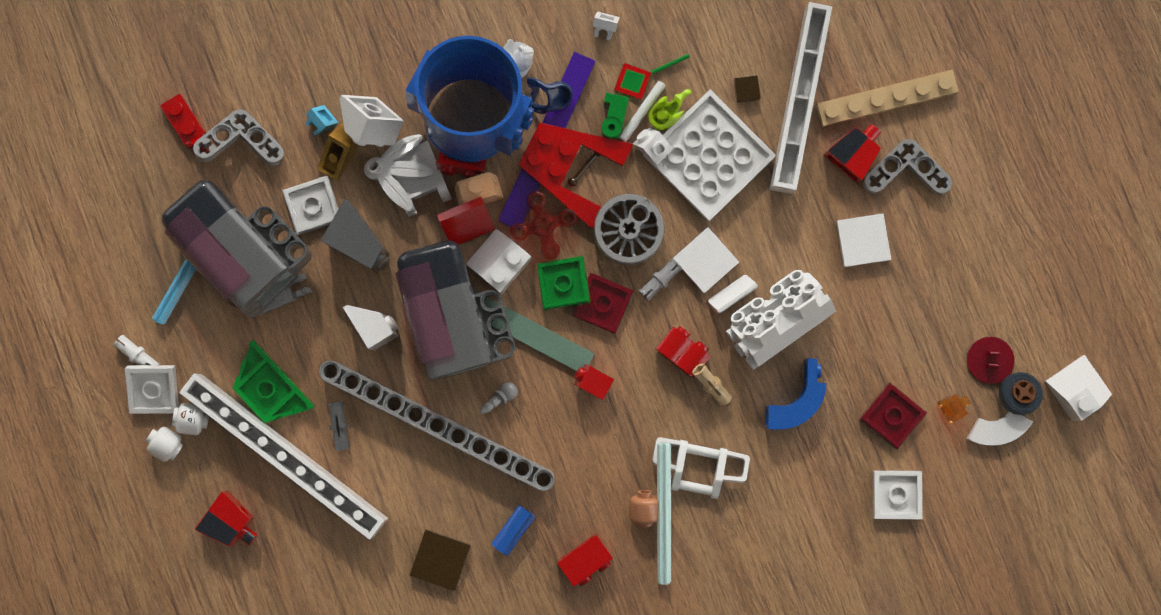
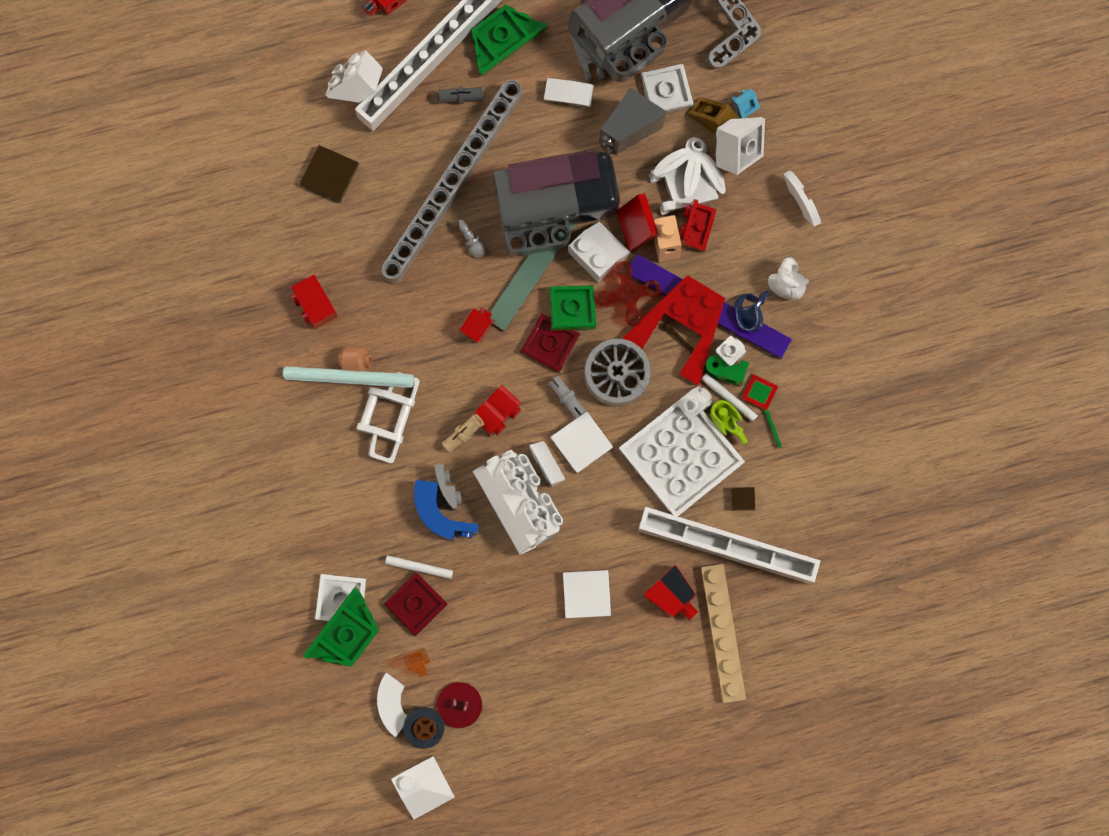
camera: 90 degrees right, 5 degrees down
white slope [343,305,399,351] -> none
blue cylinder [405,36,534,162] -> none
blue axle [491,505,536,556] -> none
white tile [593,12,620,40] -> none
light grey beam [863,139,952,195] -> none
none -> green wing [303,585,380,667]
none -> white slope [326,50,383,103]
none -> white bar [385,555,453,579]
none -> light grey slope [434,464,461,511]
none -> white slope [544,78,594,107]
none -> white bracket [715,336,746,366]
none -> white tile [783,170,821,227]

